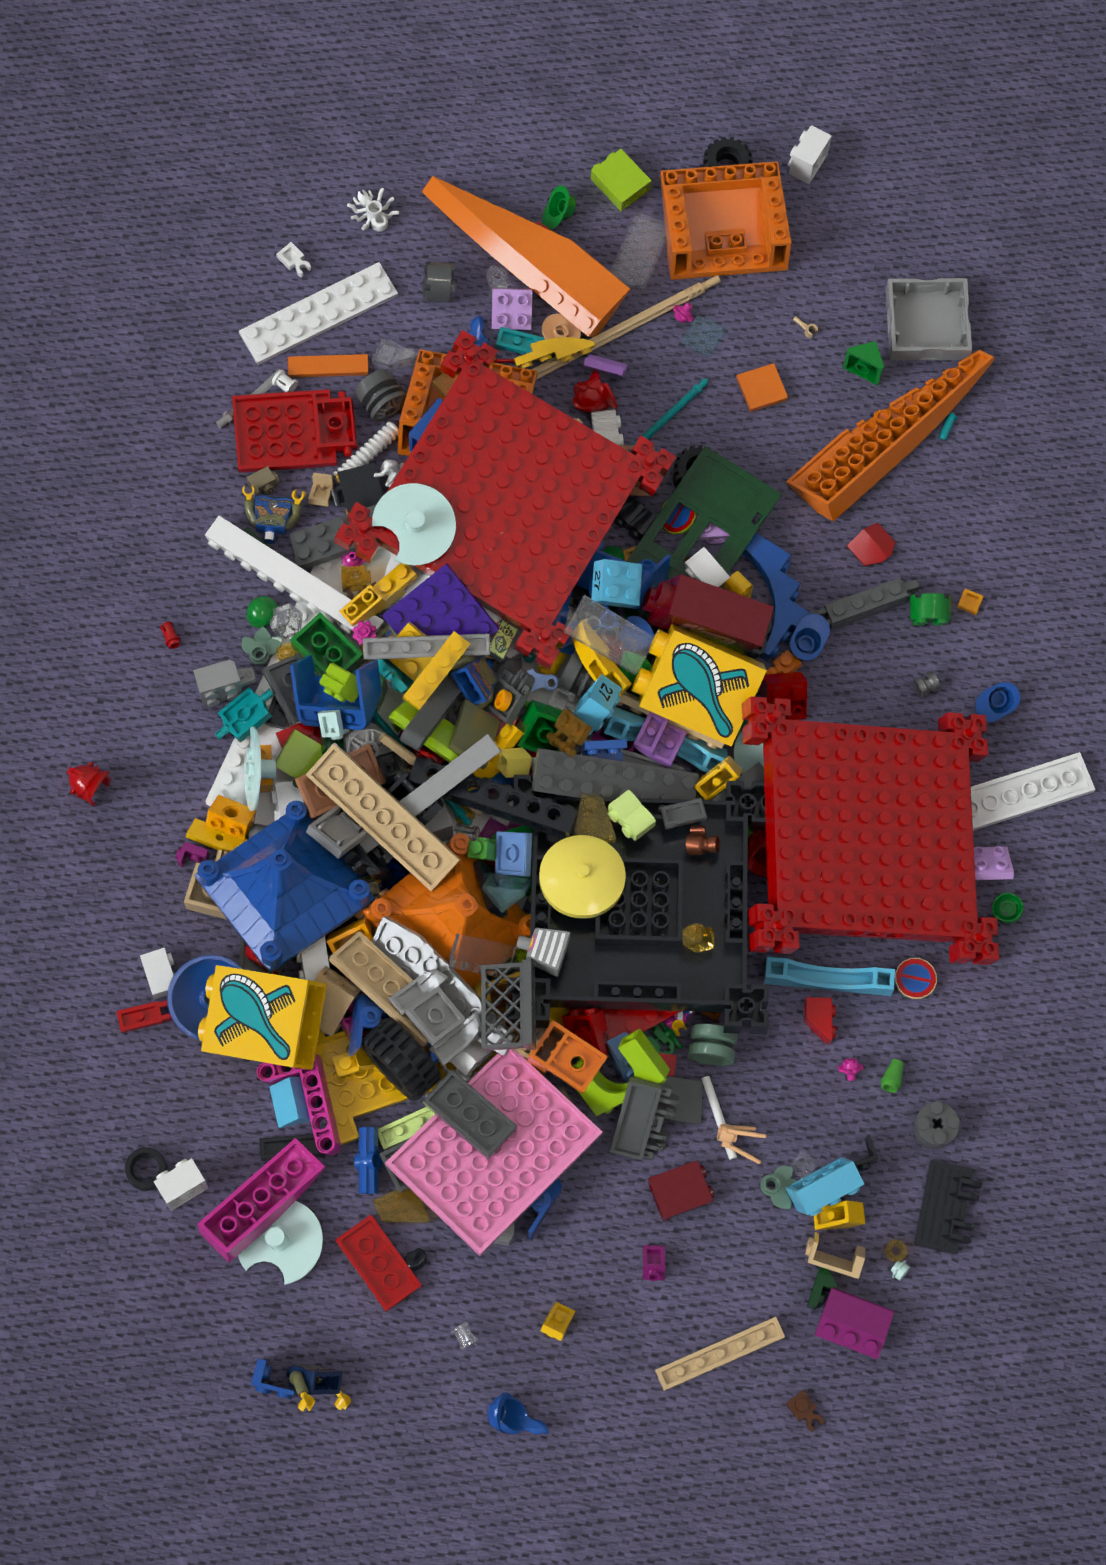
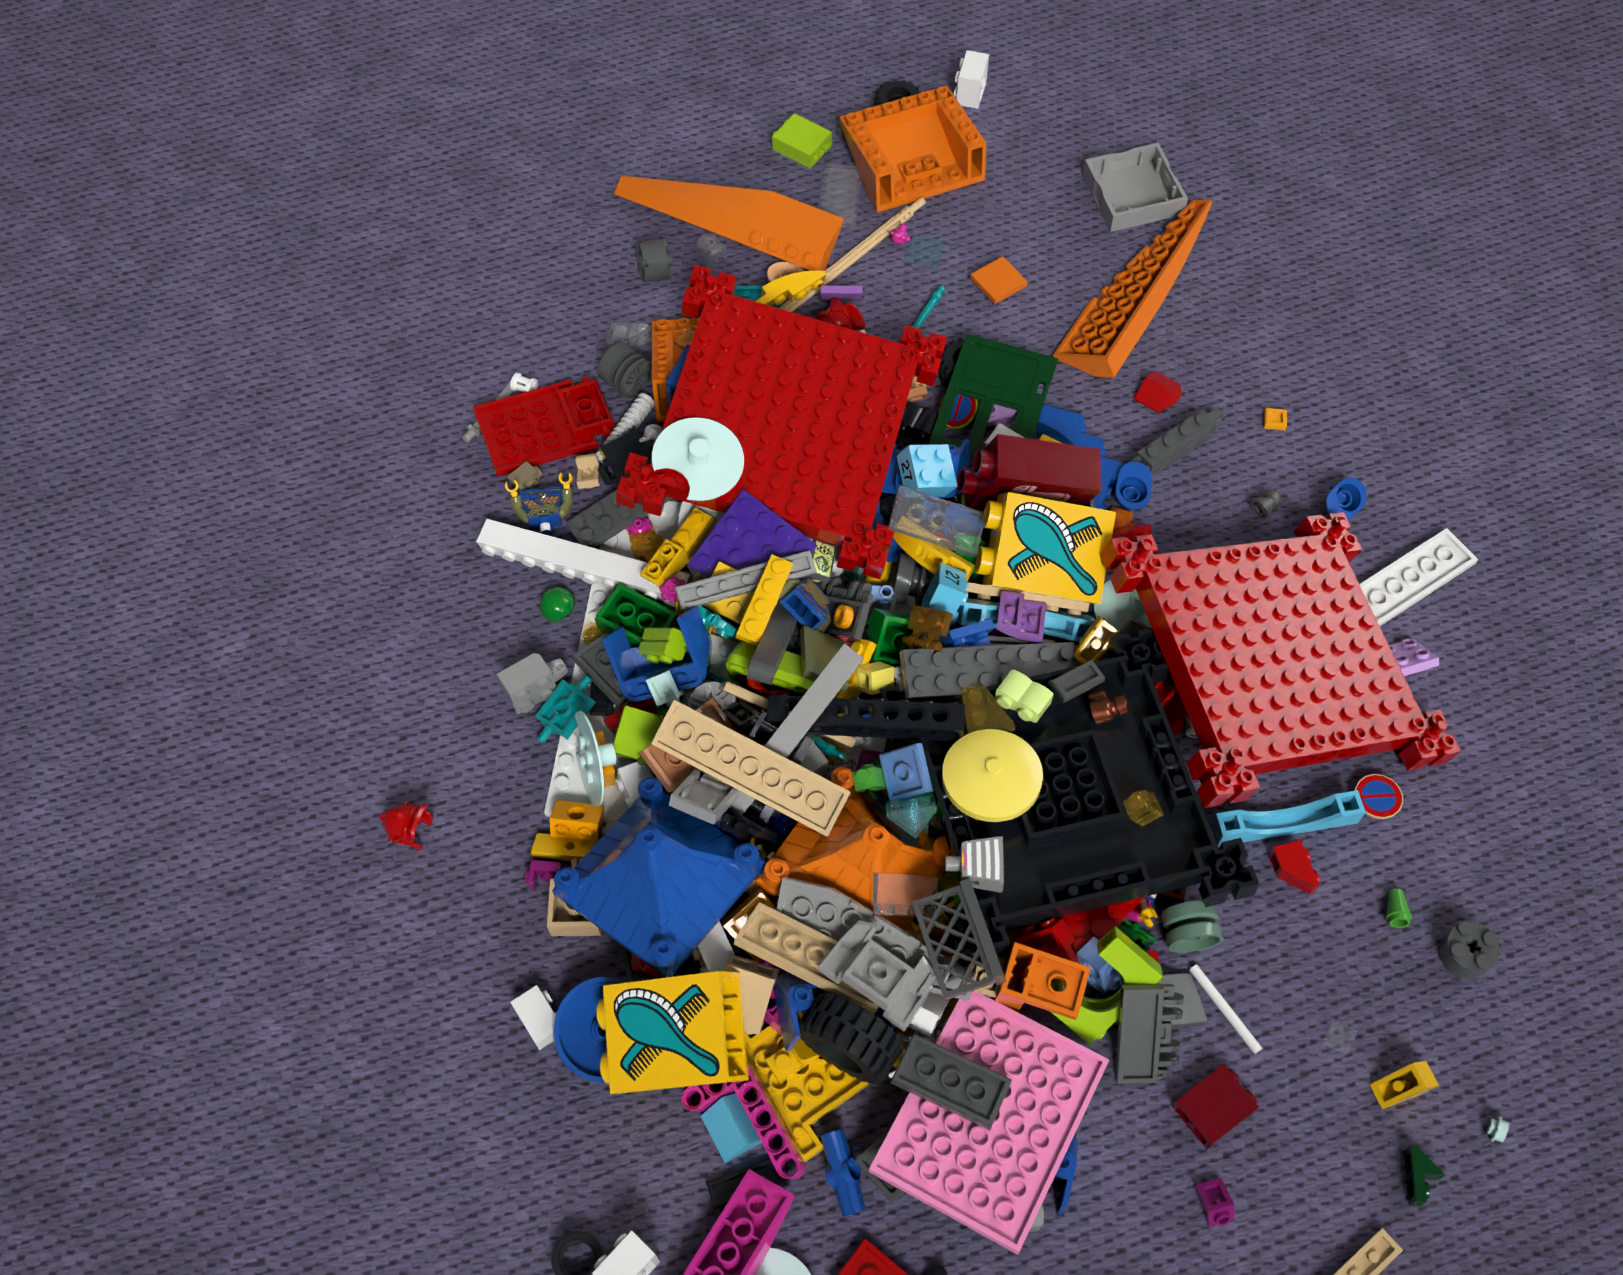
camera: 10 degrees left, 10 degrees down
red hinge [116,1001,172,1033] -> none
red pin [160,621,181,649] -> none
white plate [239,262,398,365] -> none
sand green plate [241,627,282,665] -> none
clear brick [270,603,303,639] -> none
white plate [276,242,311,277] -> none
orange tile [288,354,368,378] -> none
white animal [347,188,399,232] -> none
clear yellow wing [373,1189,430,1223] -> none
yellowish green plate [378,1107,435,1151] -> none
lavender plate [492,288,532,330] -> none
green piece [542,185,576,230] -> none
light nougat plant [717,1124,767,1164] -> none
sand green plate [760,1166,796,1210] -> none
medium azure brick [785,1157,864,1216] -> none
tan hand [793,316,818,338] -> none
tan panel [805,1232,866,1279] -> none
magenta slope [815,1287,894,1359] -> none
dark pink plant [838,1058,864,1081] -> none
green slope [843,341,884,386] -> none
black bracket [854,1135,878,1172] -> none
clear yellow plate [885,1240,907,1262] -> none
green brick [910,593,951,626] -> none
black hinge [914,1160,982,1254] -> none
teal piece [939,413,958,441] -> none
green hair [992,893,1024,924] -> none

